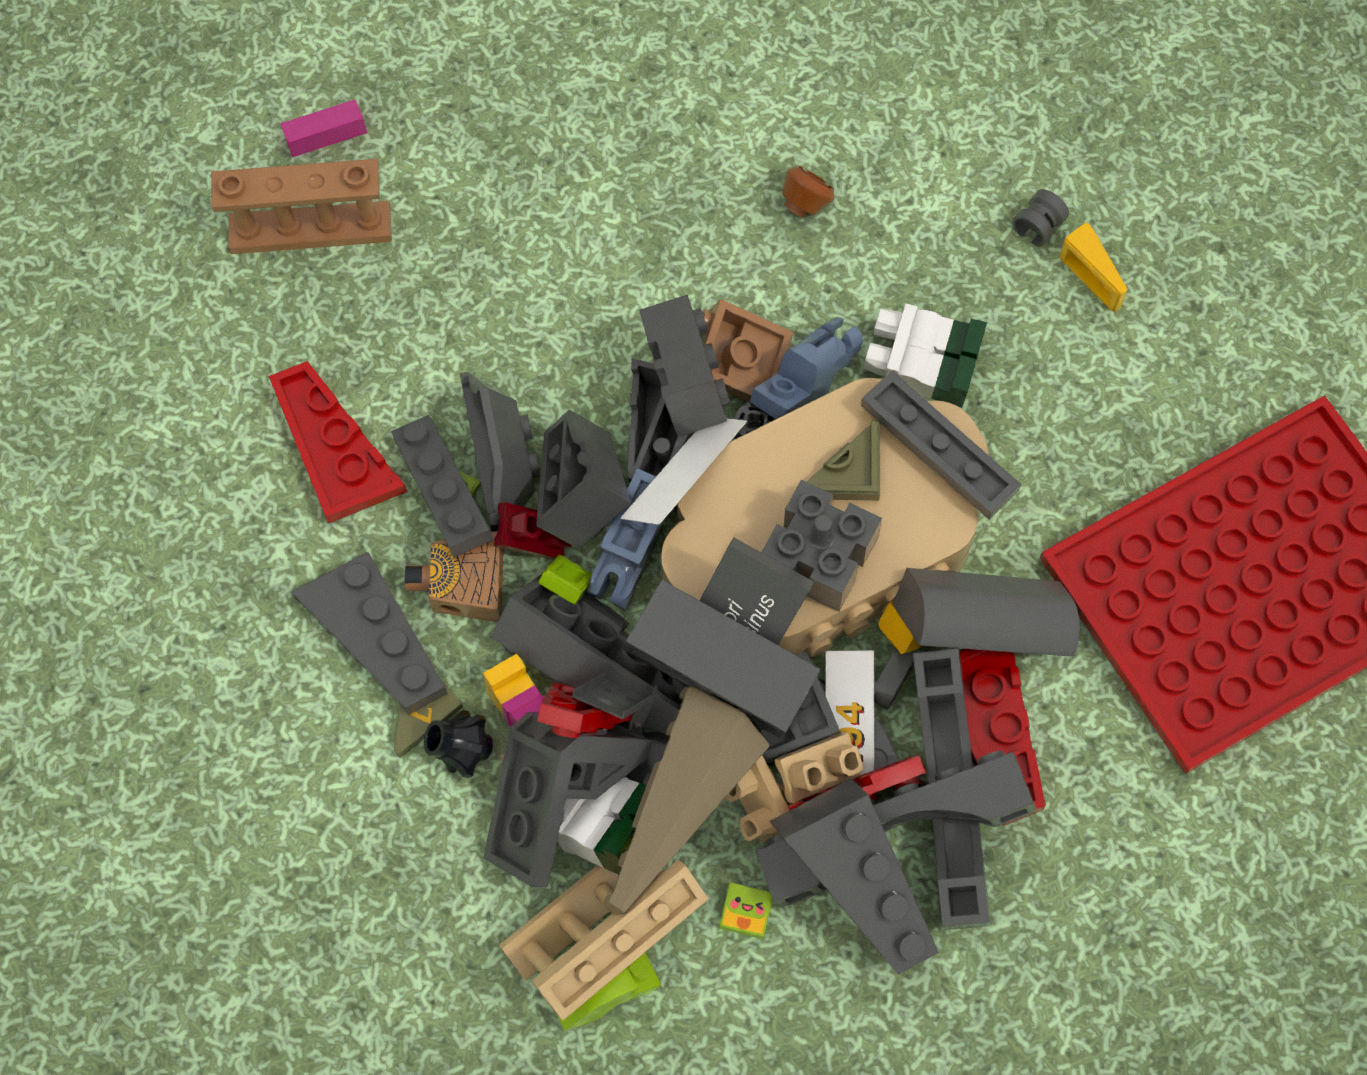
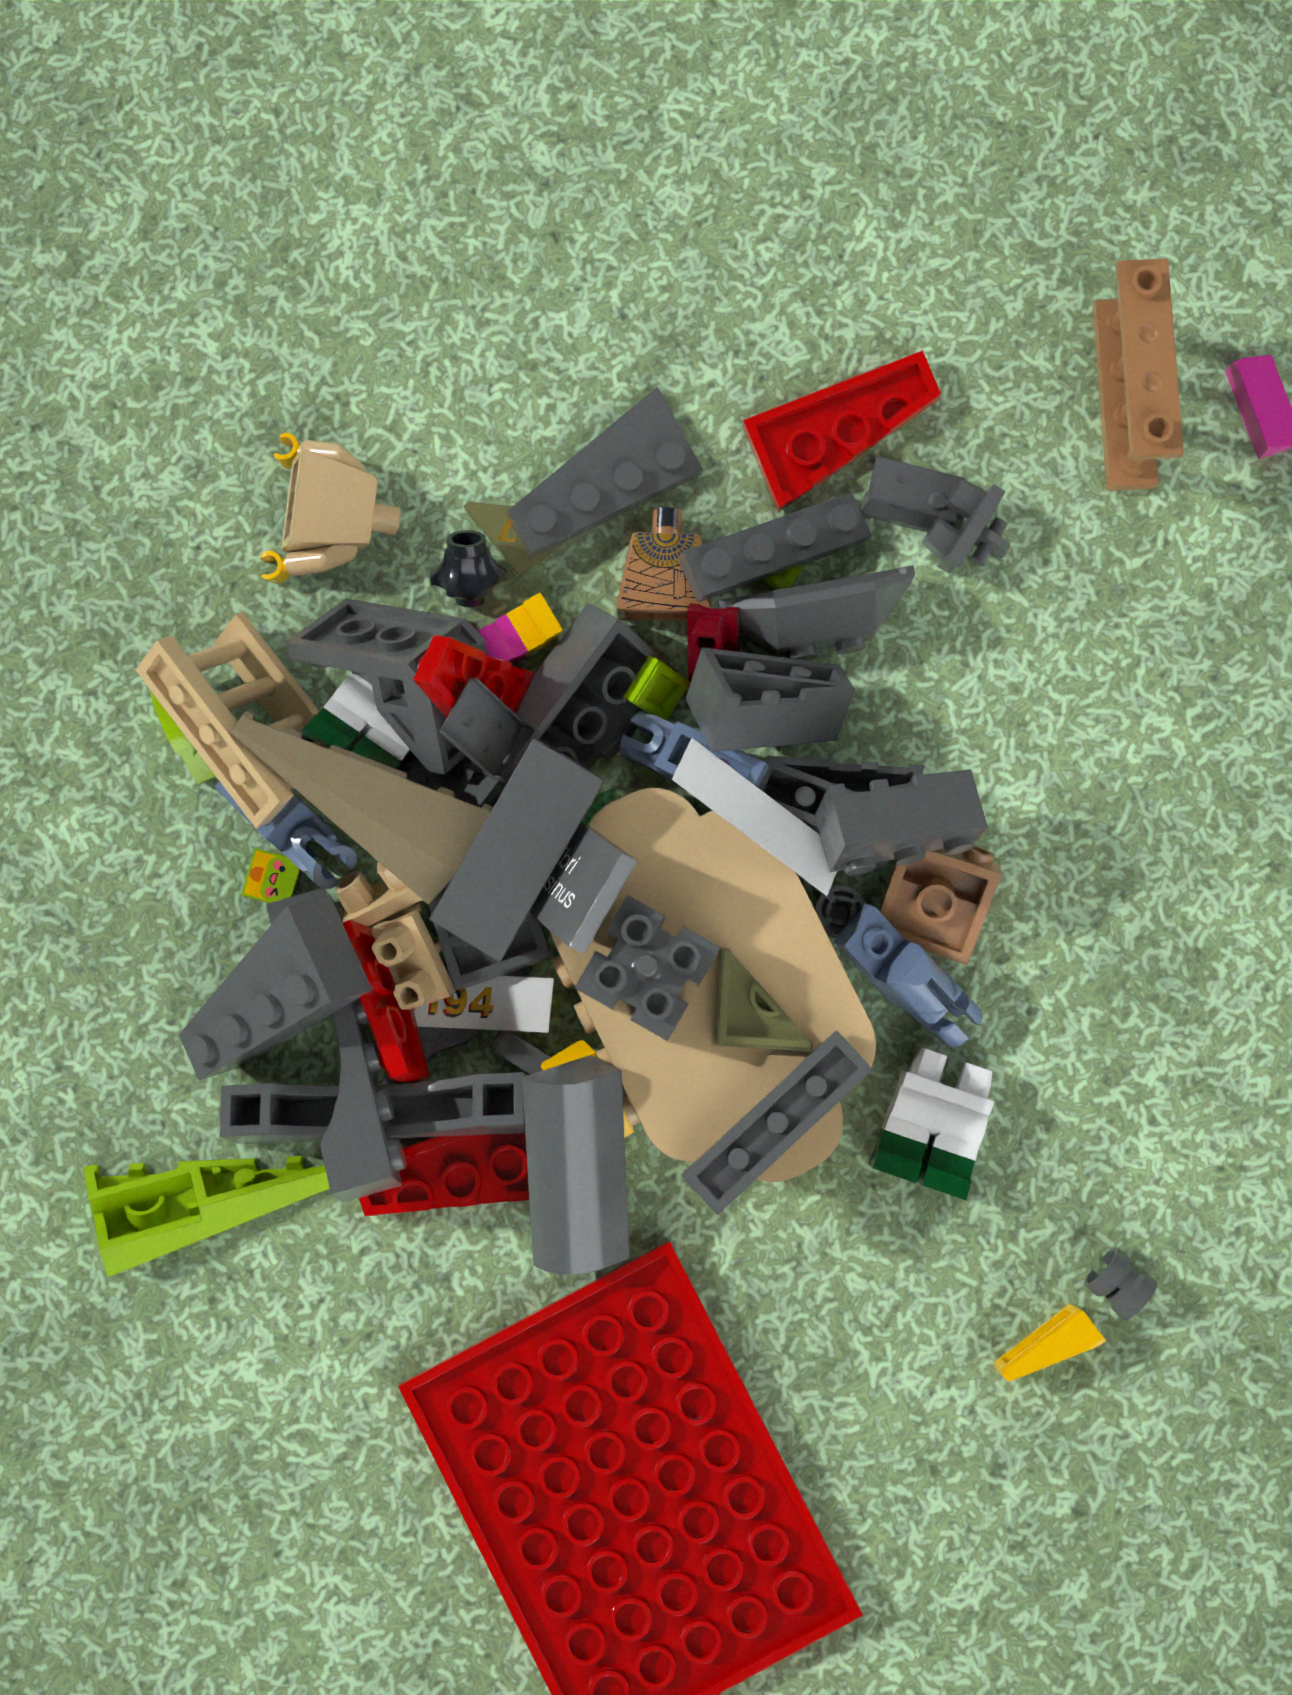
camera: 95 degrees right, 15 degrees up
dark orange cone [782,165,834,218] -> none
none -> lime wedge [83,1156,330,1277]
none -> sand blue plate [214,781,357,889]
none -> tan torso [260,433,401,583]
none -> dark grey piece [860,456,965,532]
none -> dark grey hips [921,480,1010,574]

